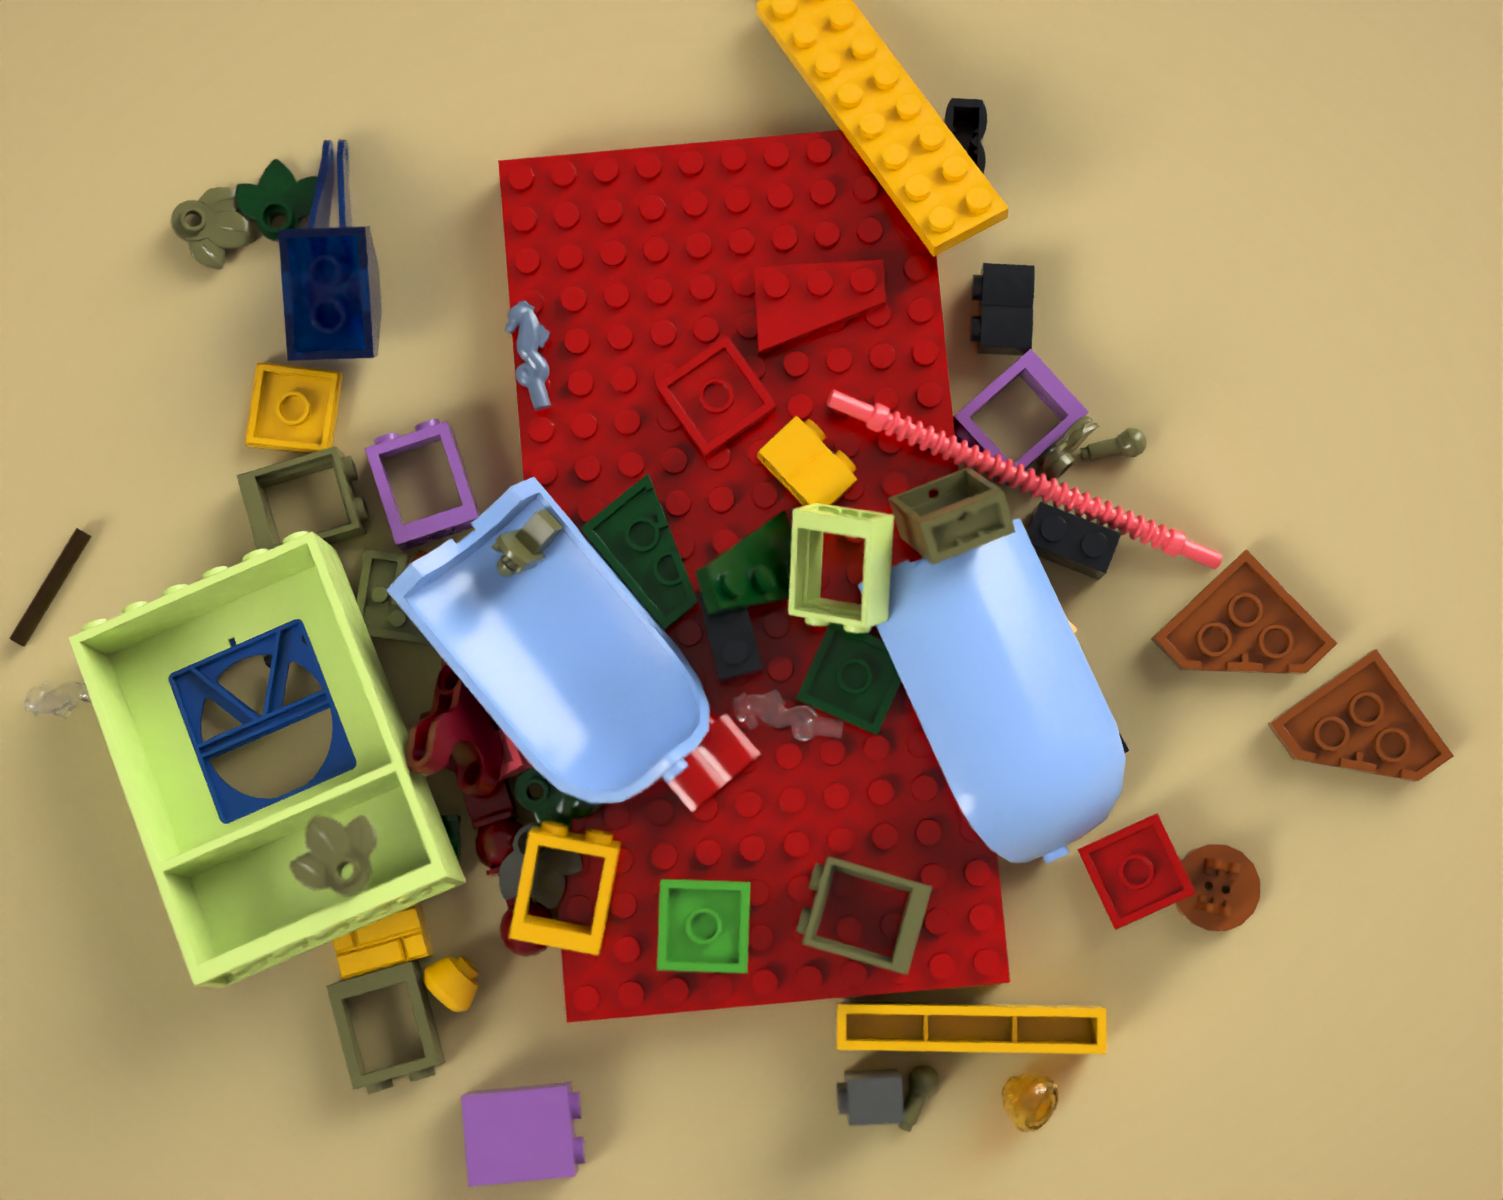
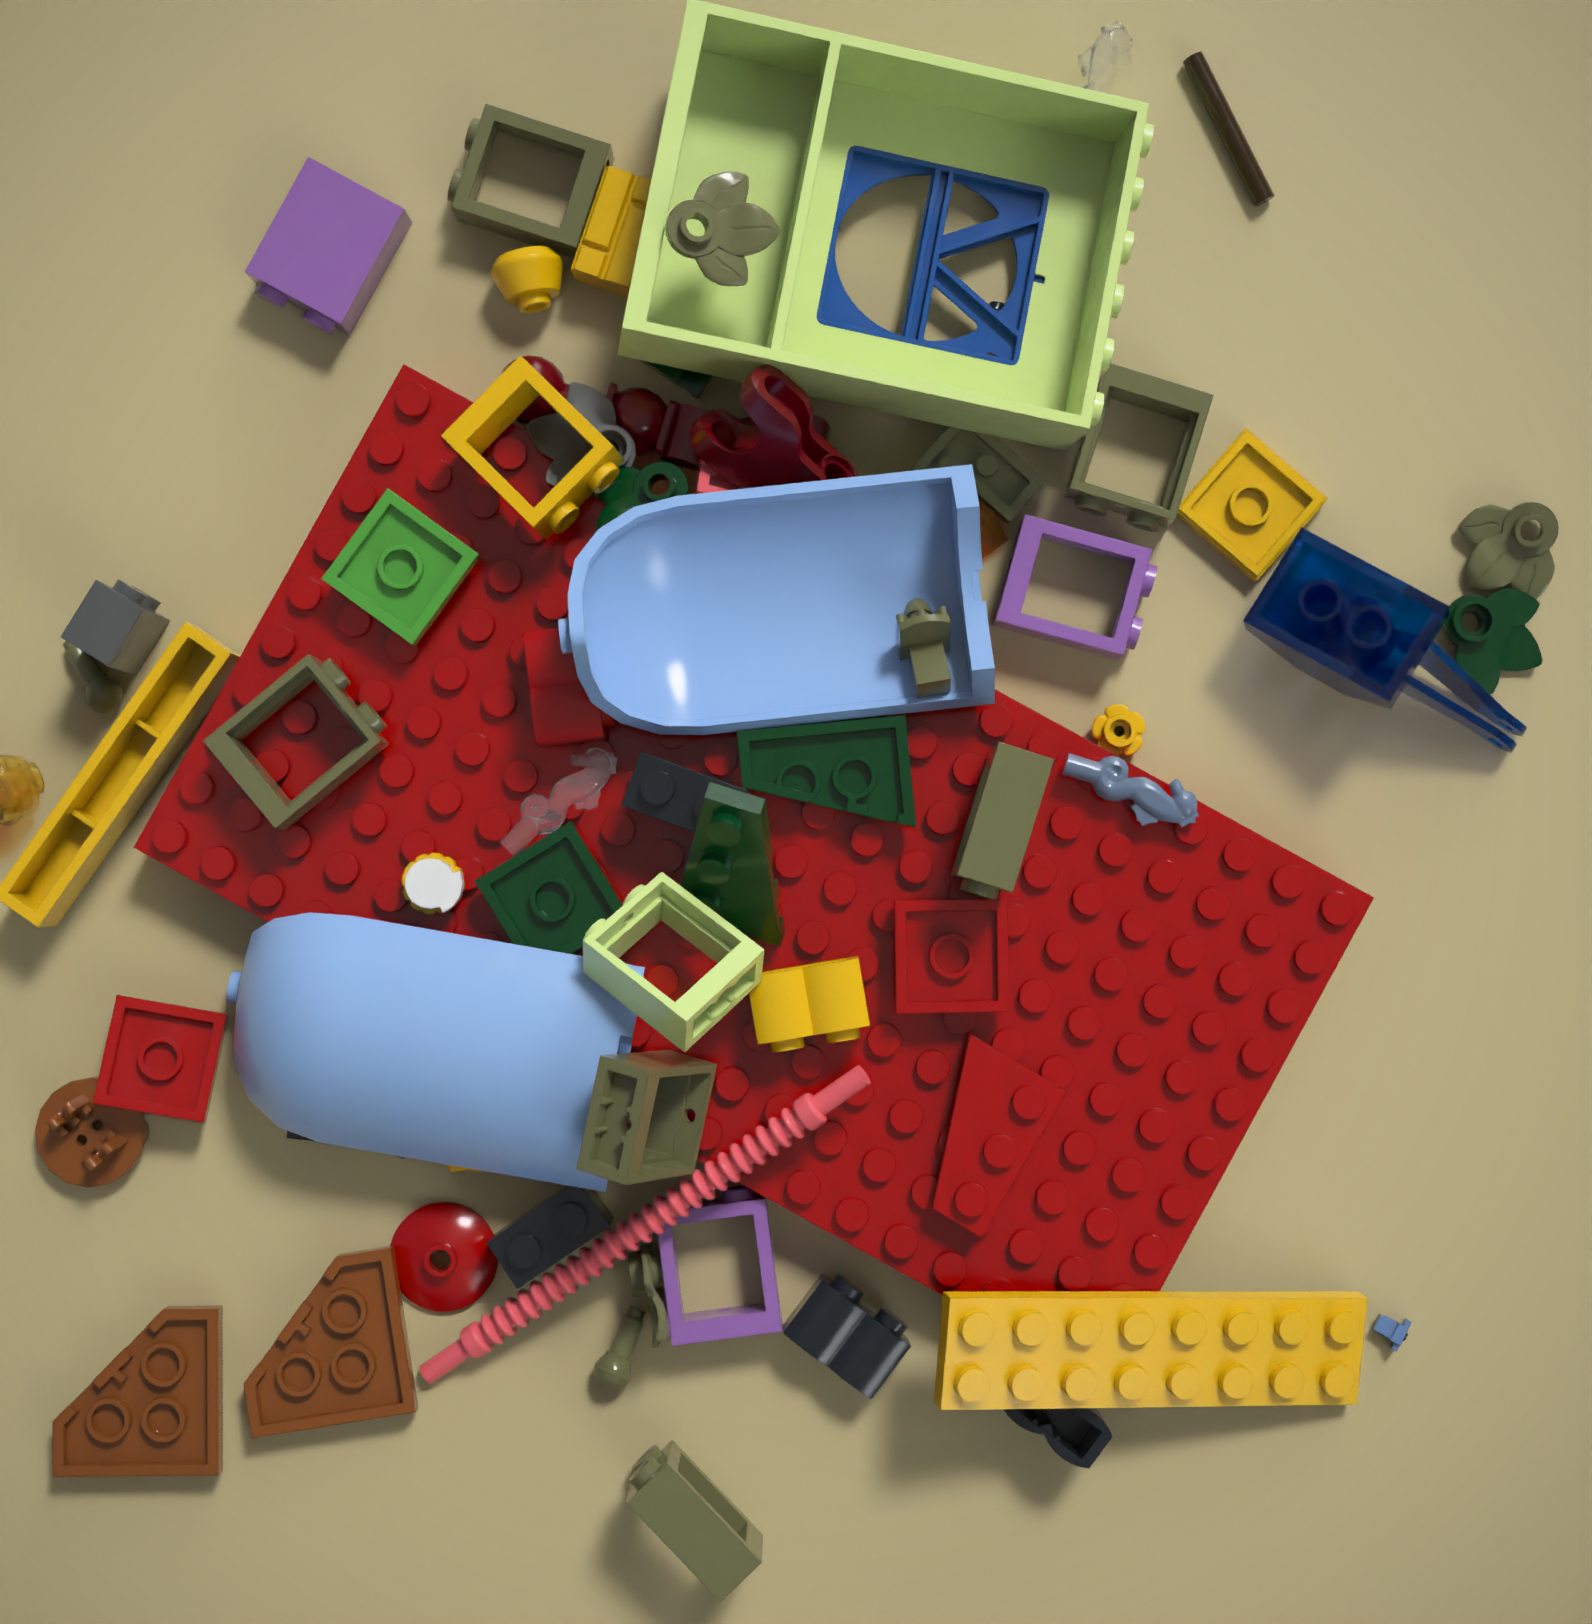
camera: 120 degrees right, 5 degrees up
none -> red dish [390,1202,498,1312]
none -> white piece [402,853,465,914]
none -> olive window [626,1440,763,1602]
none -> olive window [950,742,1054,900]
none -> yellow plate [1092,704,1146,756]

